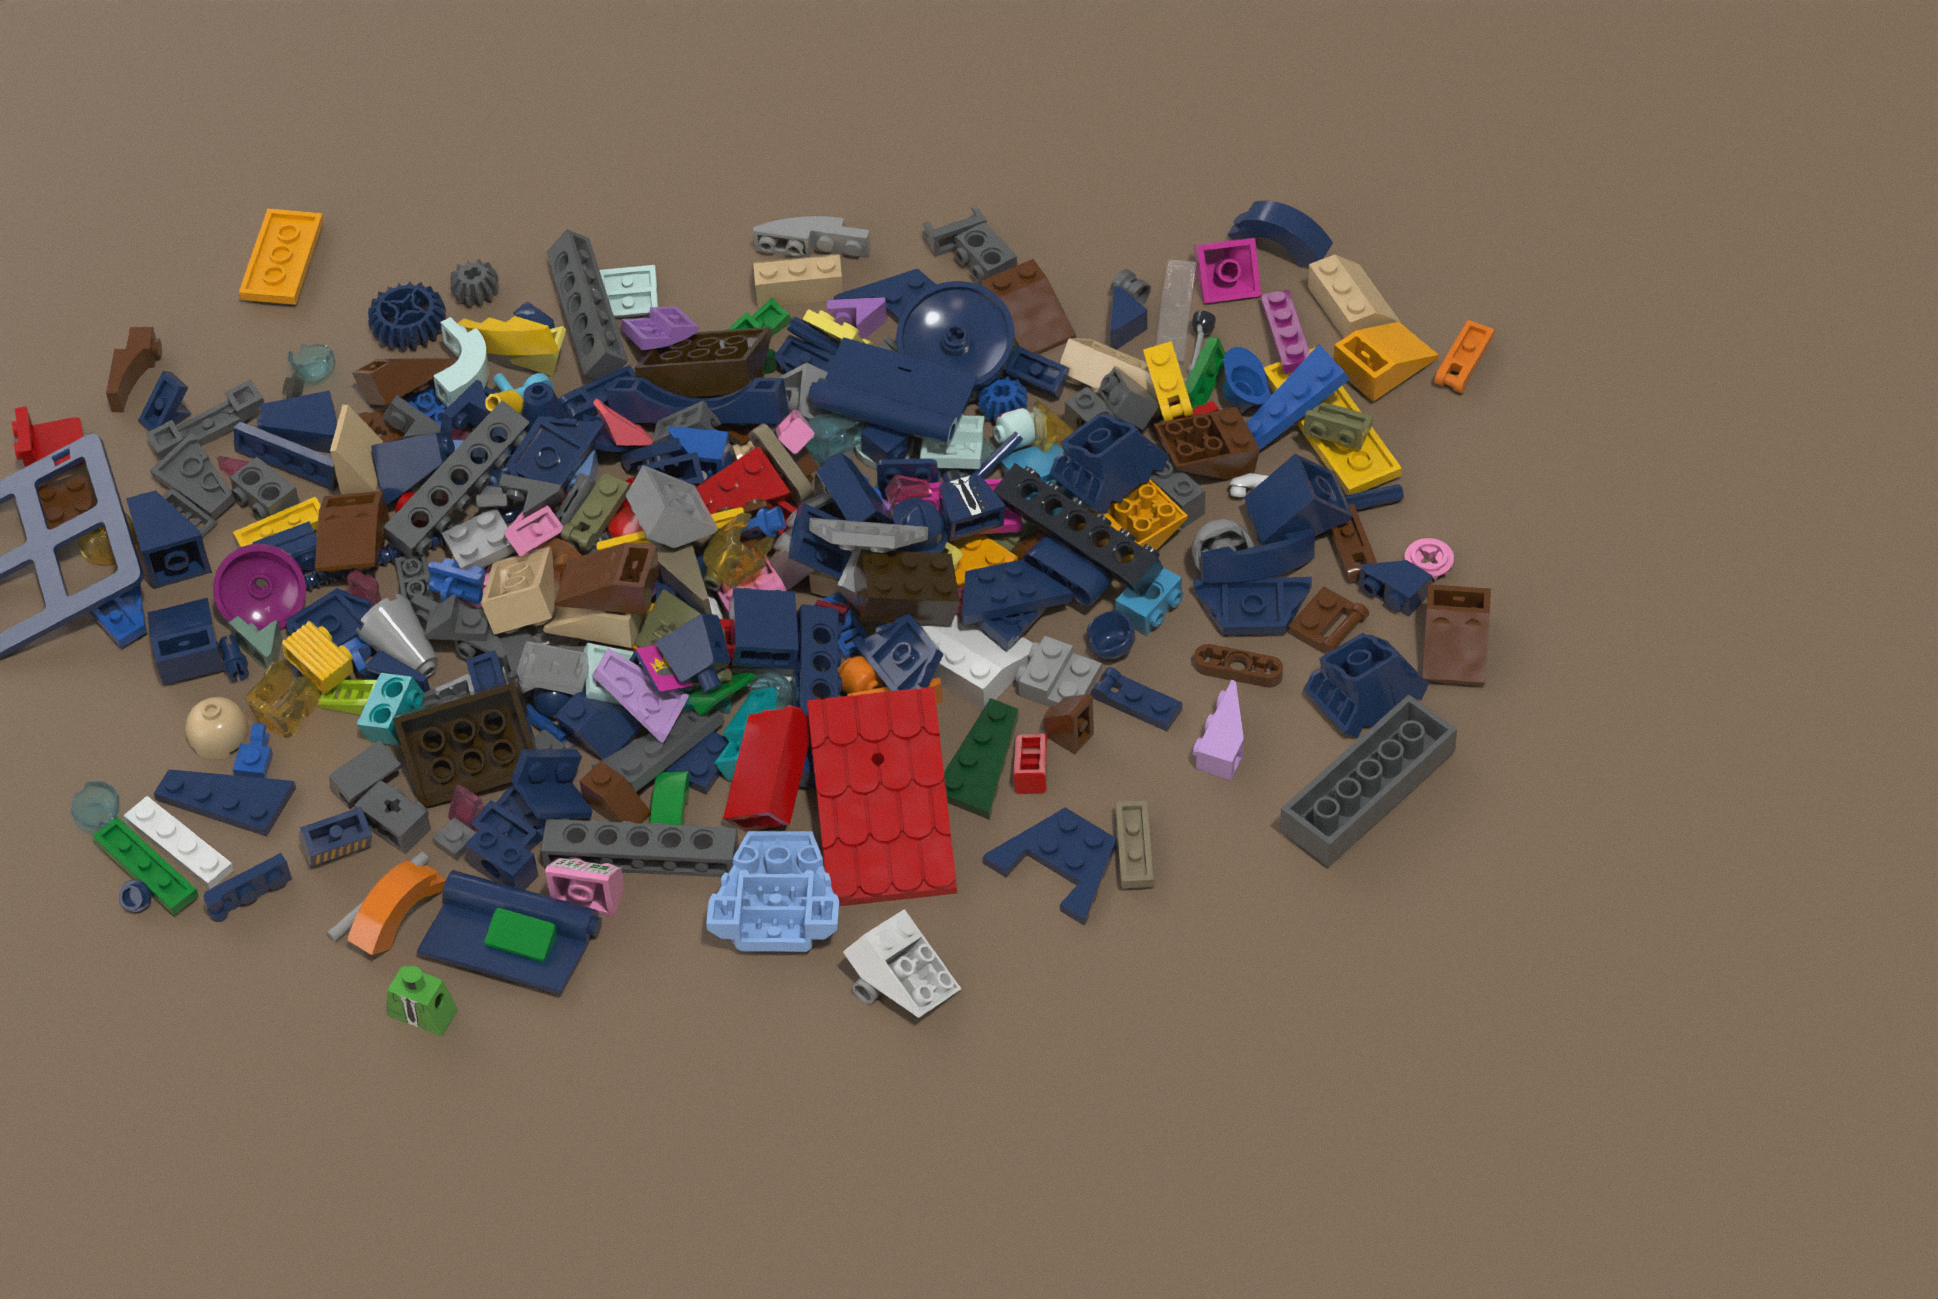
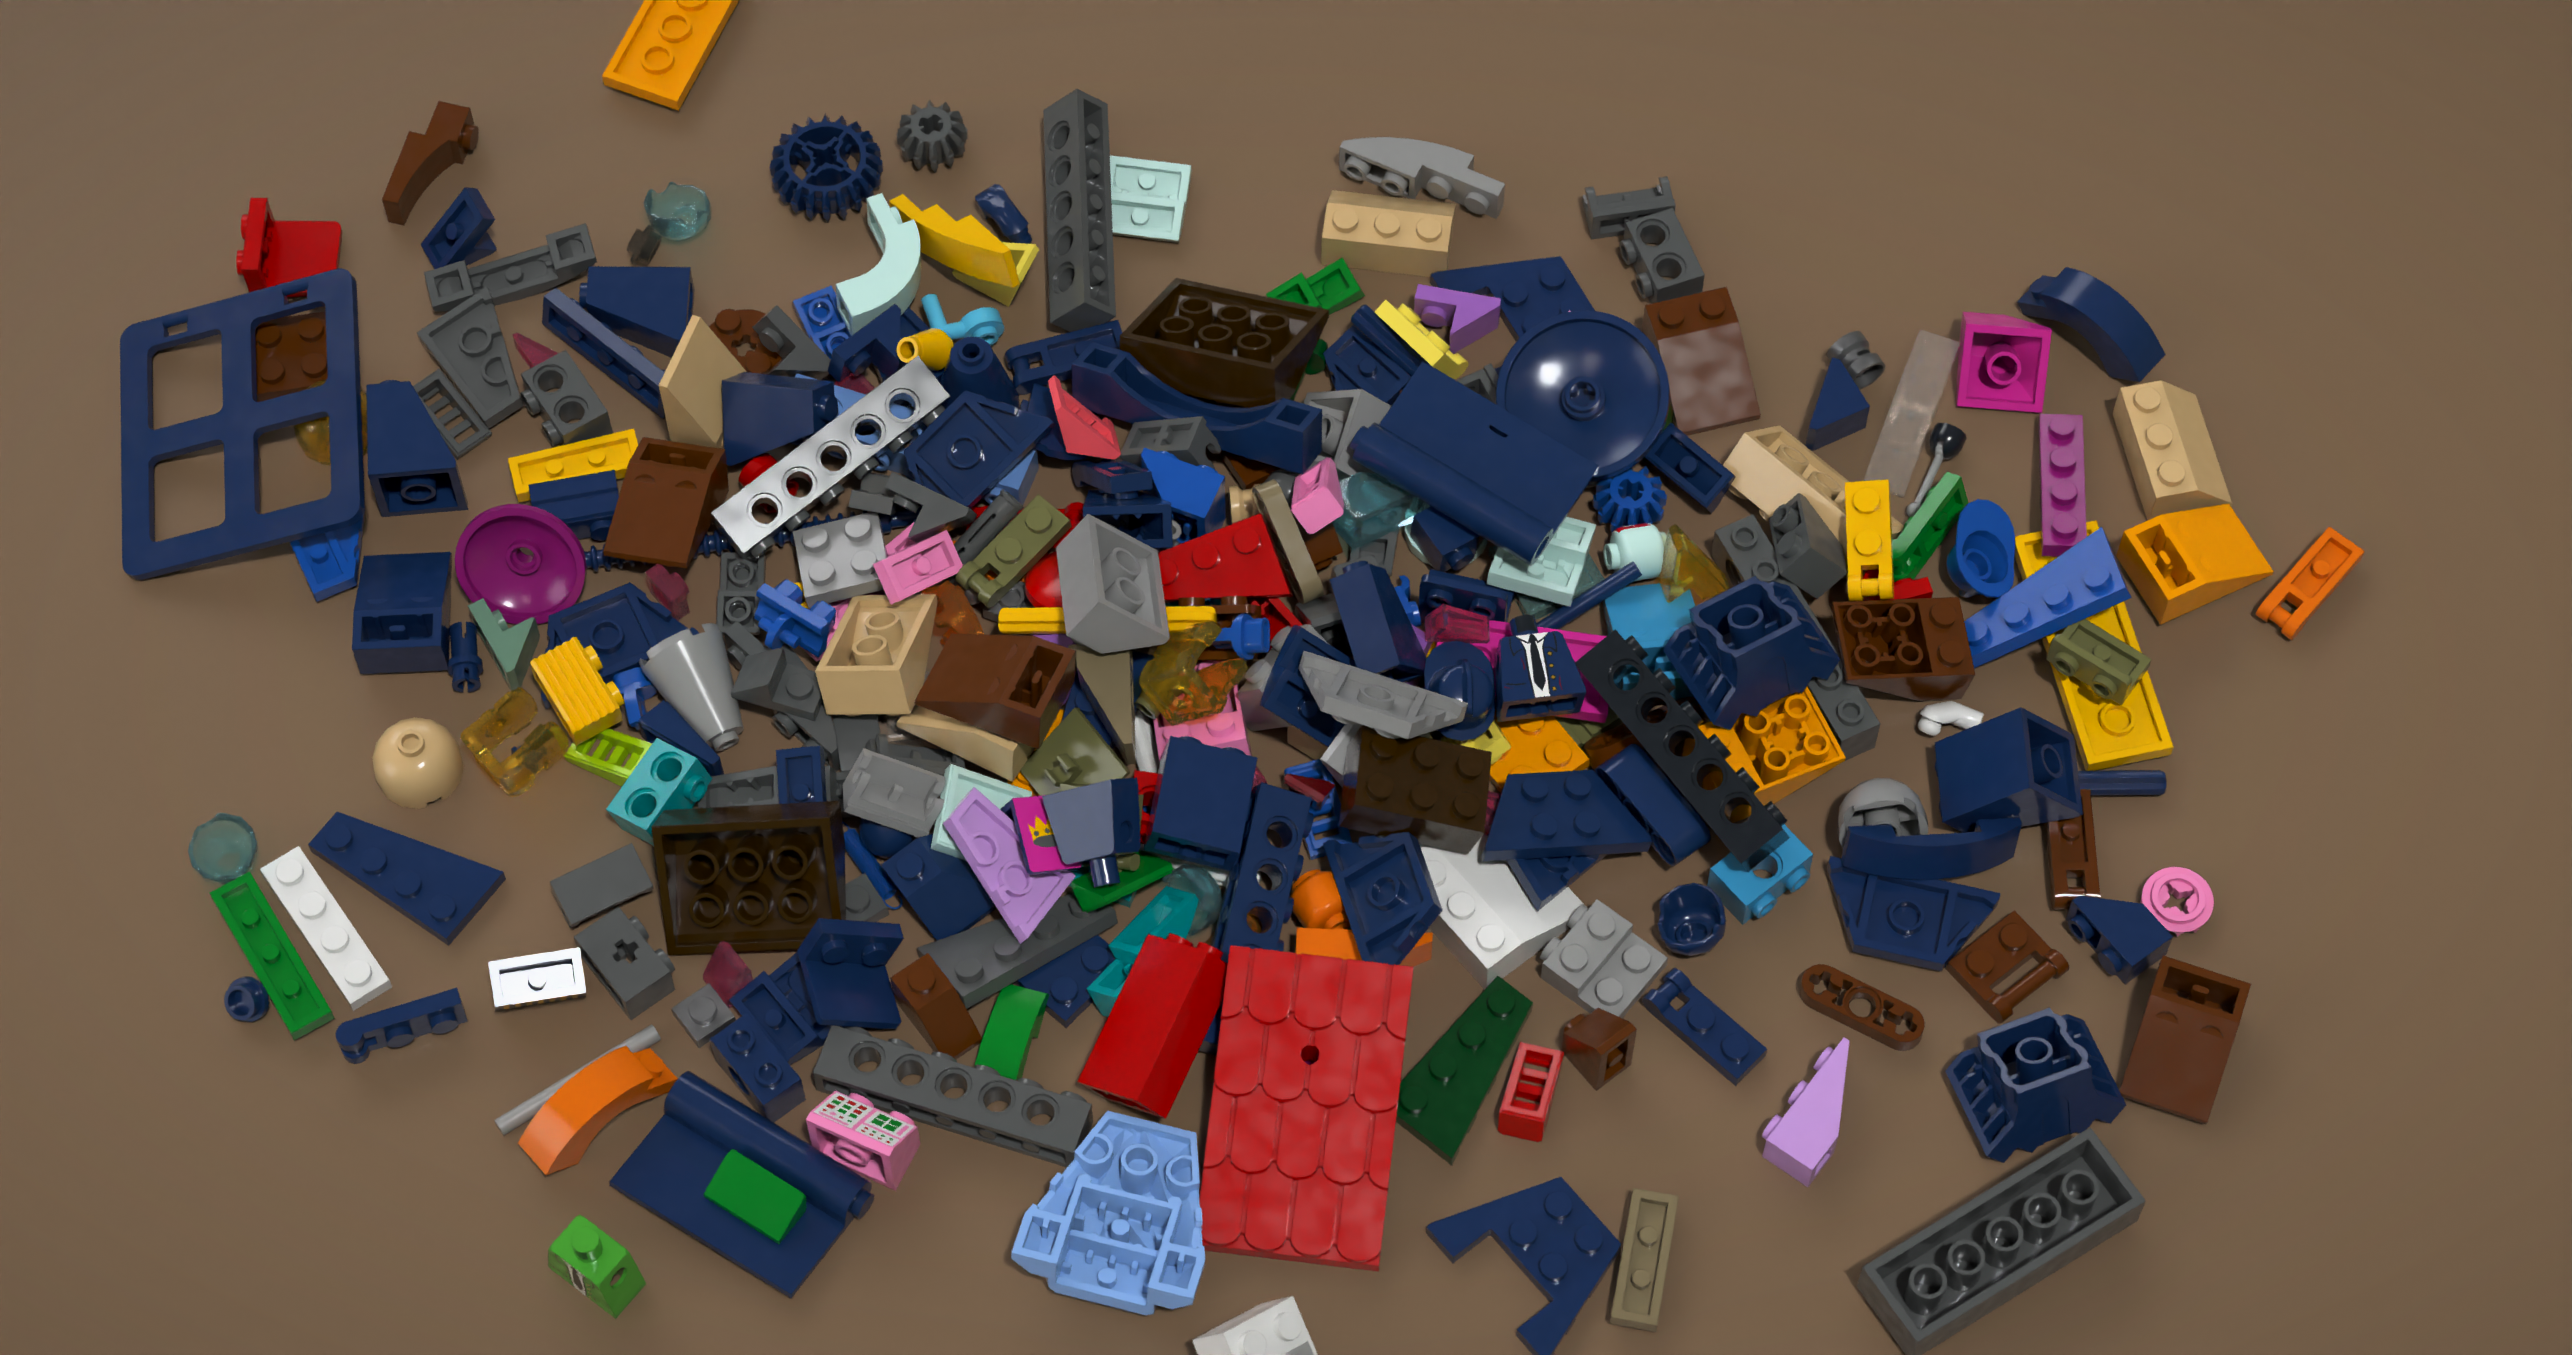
camera: 10 degrees right, 10 degrees up
blue plate [233,723,273,778] -> none
reddish brown slope [352,358,458,406] -> none
medium lavender slope [621,306,699,350] -> none

